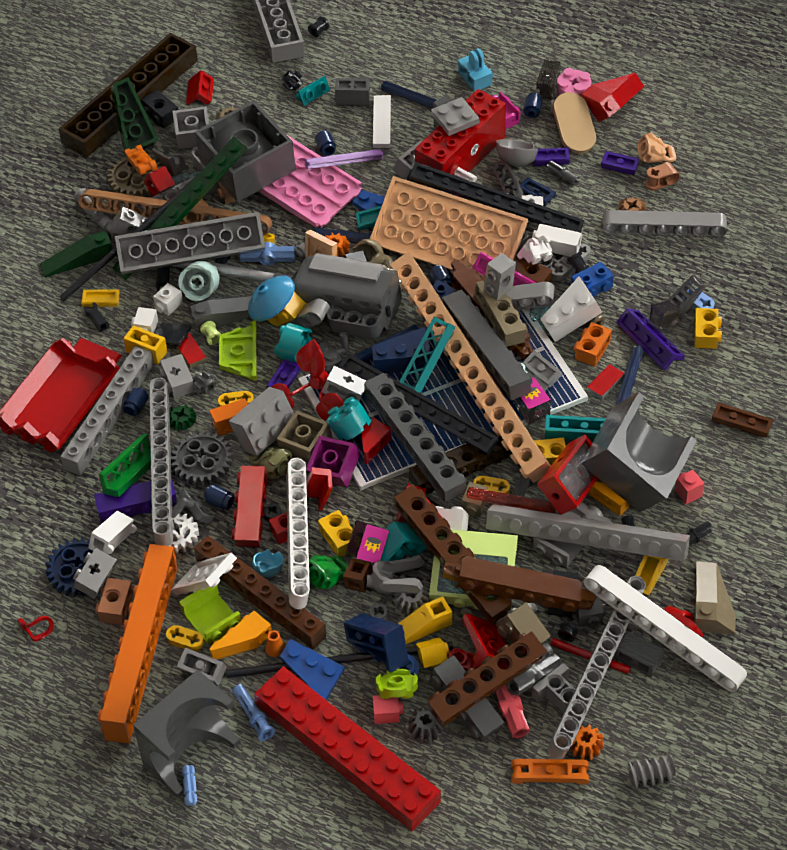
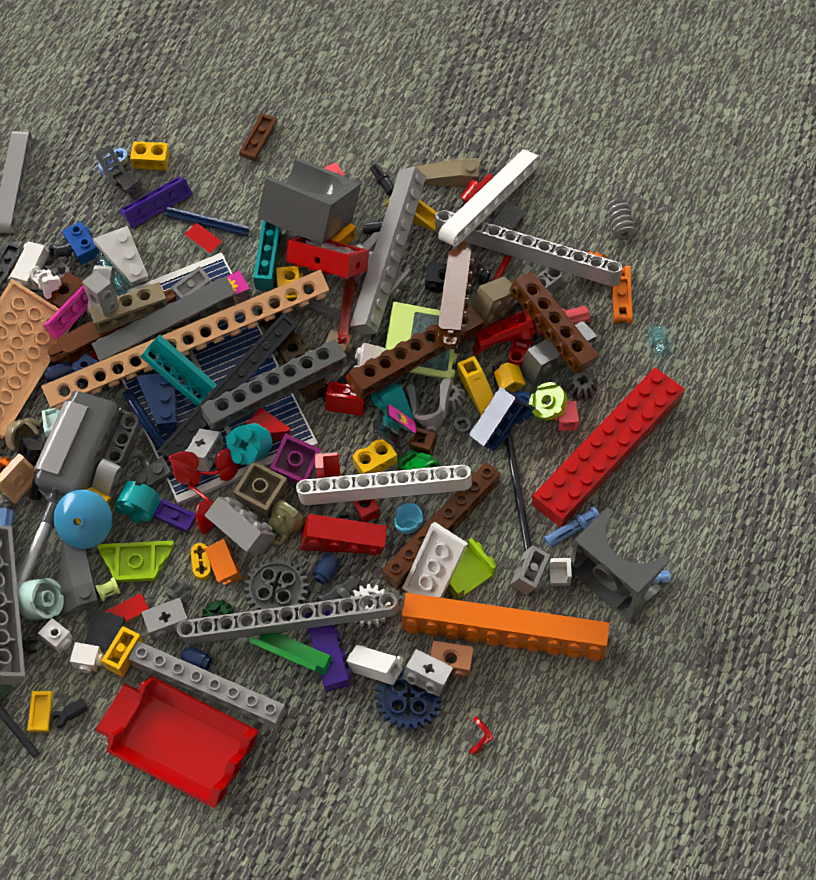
camera: 90 degrees left, 10 degrees up
yellow beam [166,625,204,652] -> none
light orange slope [209,611,272,660] -> none
orange cone [265,630,286,657] -> none
blue wing [280,639,345,700] -> none
yellow beam [473,476,510,498] -> none
orange brick [573,322,612,367] -> none
none -> clear light blue plate [647,325,668,357]

